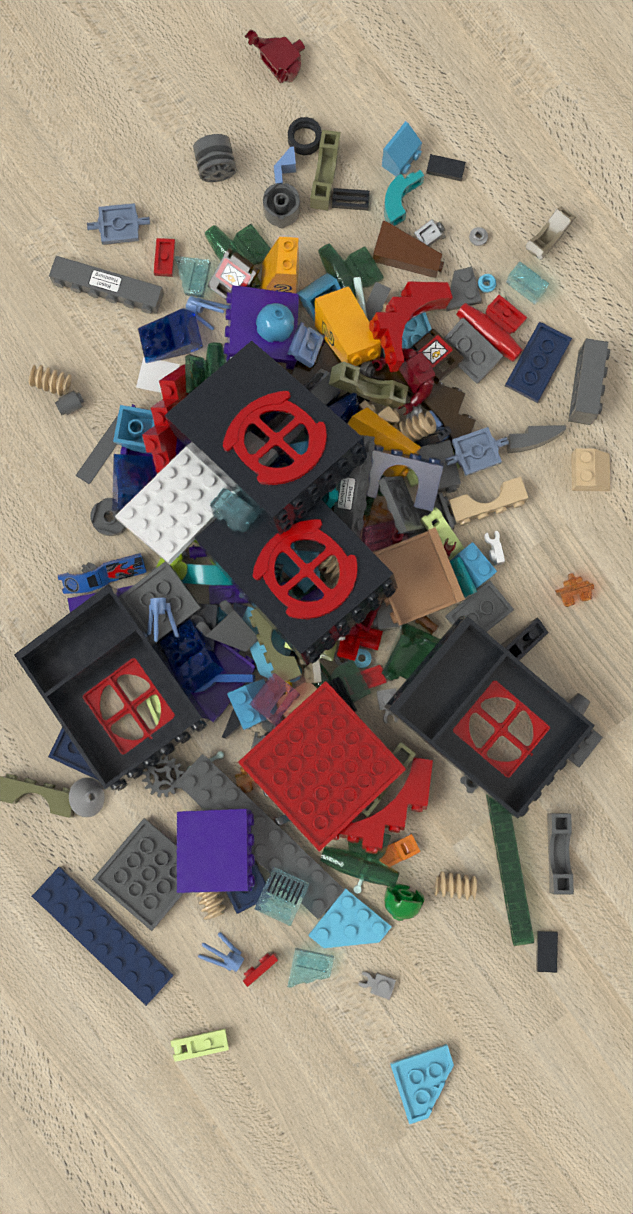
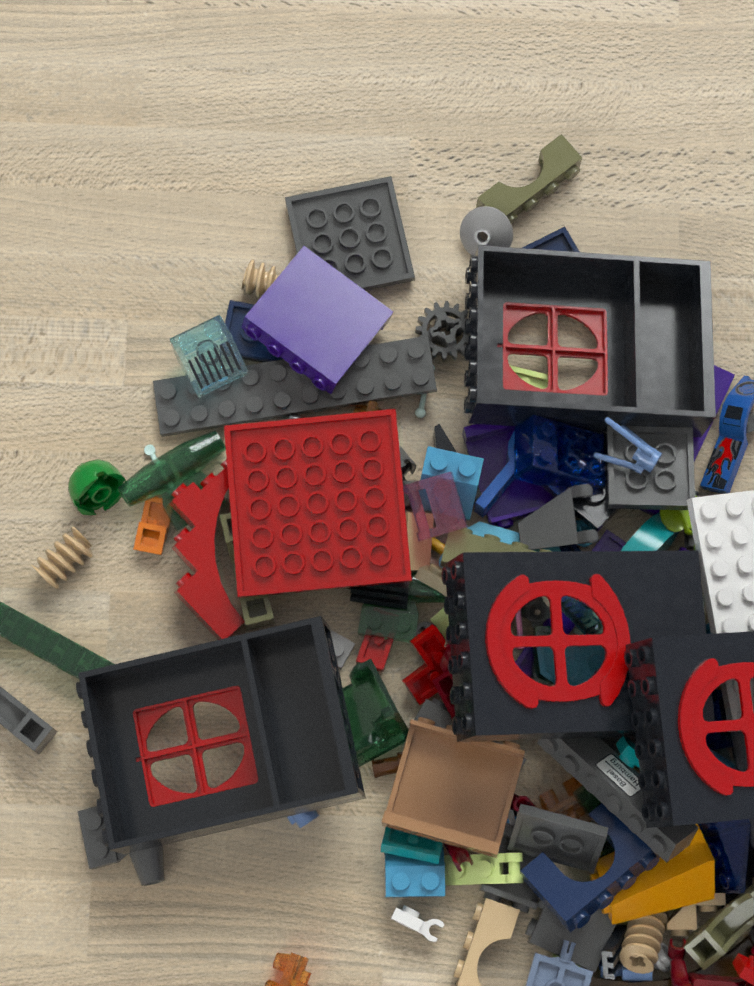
camera: 125 degrees right, 5 degrees down
dark blue plate [31,866,174,1006] -> none
yellowish green plate [170,1028,229,1061] -> none
medium blue plant [198,932,244,972] -> none
clear light blue brick [210,488,258,533] -> none
red plate [243,952,279,987] -> none
clear light blue wing [287,948,334,988] -> none
medium azure plate [308,888,392,948] -> none
medium azure plate [352,649,371,668] -> none
light grey plate [358,971,396,1000] -> none
clear pink plate [361,520,399,551] -> none
dark grey plate [445,580,514,632] -> none
black slope [501,617,549,660] -> none

